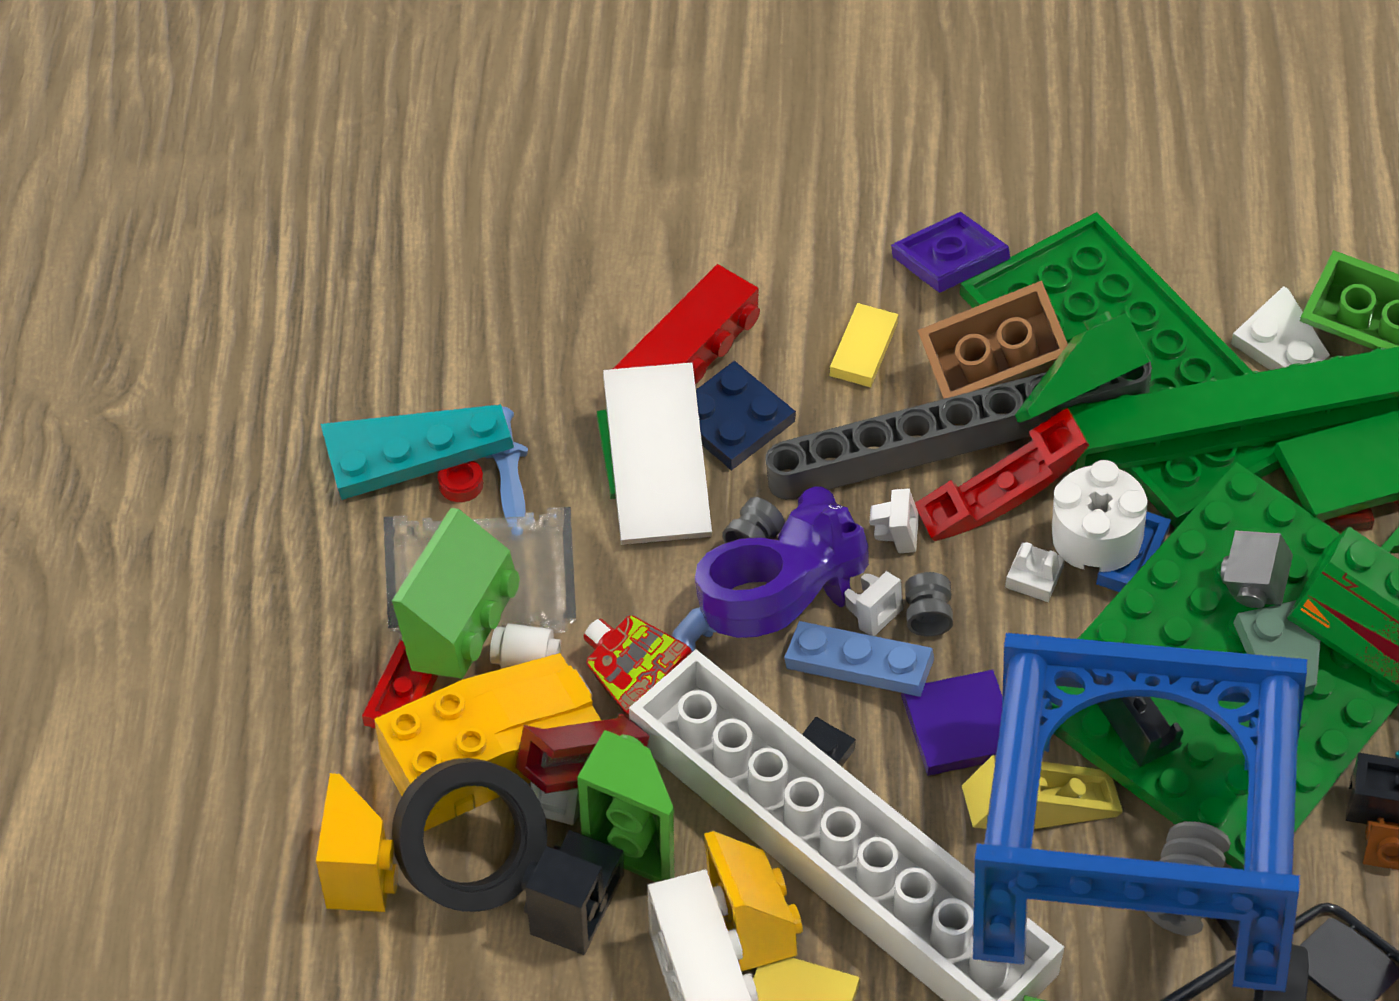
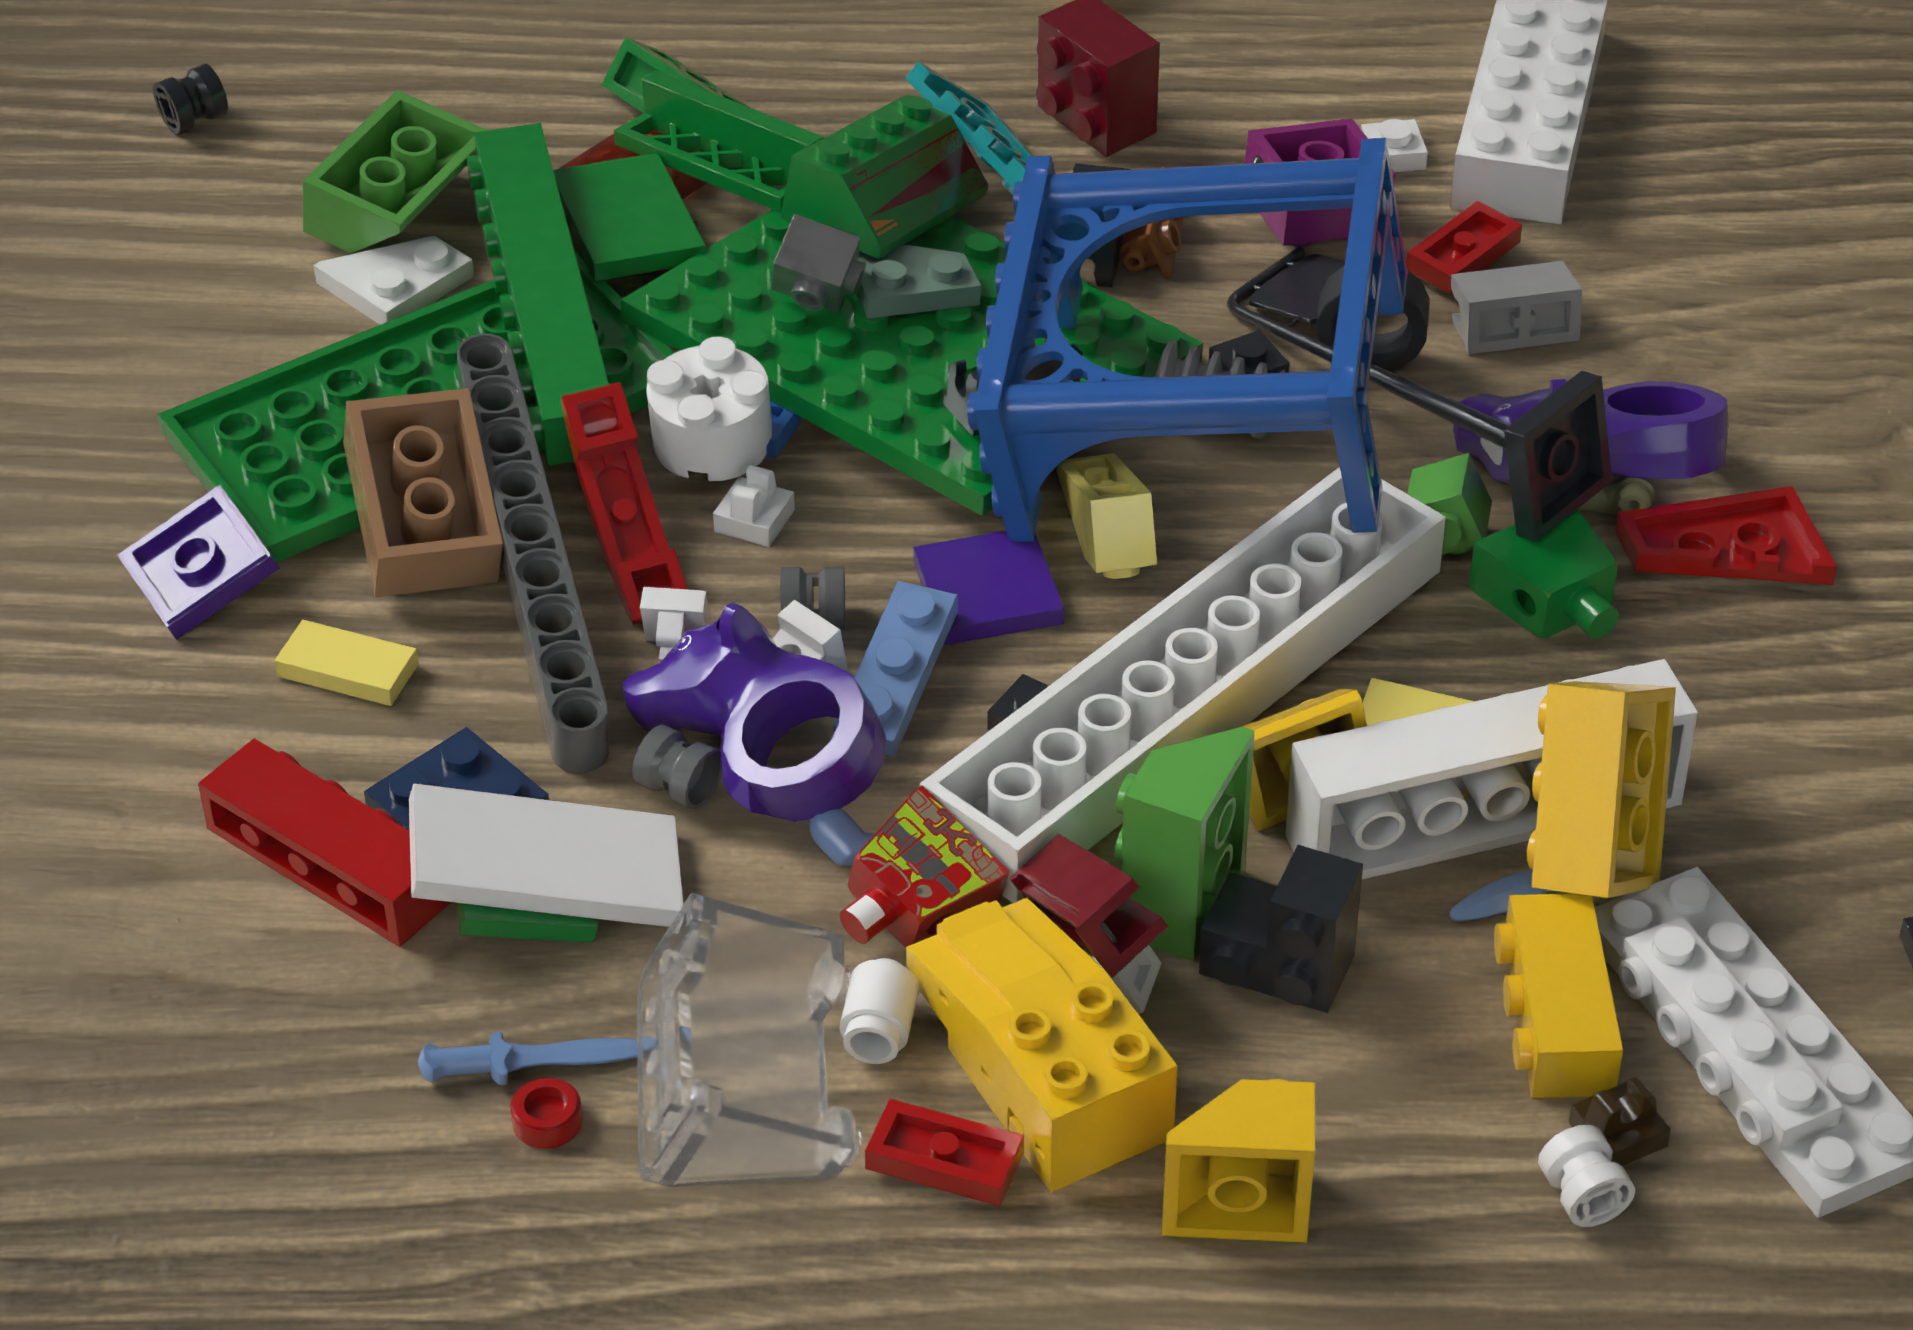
camera: 90 degrees left, 10 degrees down
teal wing [321,404,514,500] -> none
bright green slope [392,508,520,679] -> none
black tyre [392,758,547,912] -> none
green slope [1015,311,1150,423] -> none

